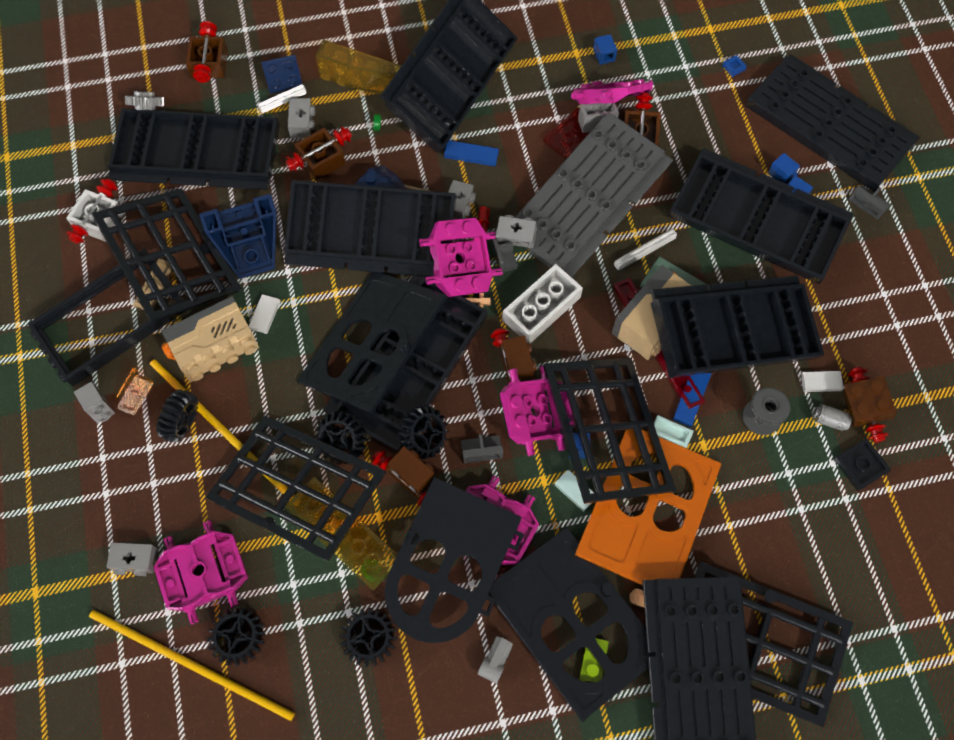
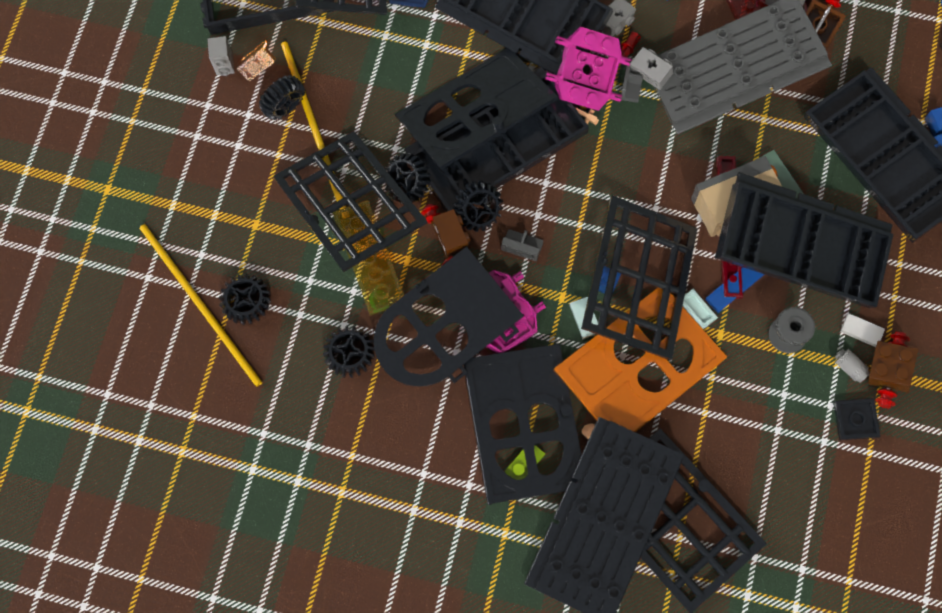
camera: 30 degrees right, 5 degrees up
light grey brick [107,543,158,576] -> none
dark pink piece [153,521,248,625] -> none
tan piece [161,296,259,382] -> none
white tile [249,294,280,334] -> none
light grey piece [478,636,513,684] -> none
reddish brown brick [491,328,537,385] -> none
dark pink piece [500,366,575,456] -> none
white brick [502,264,583,343] -> none
white axle [614,229,677,270] -> none

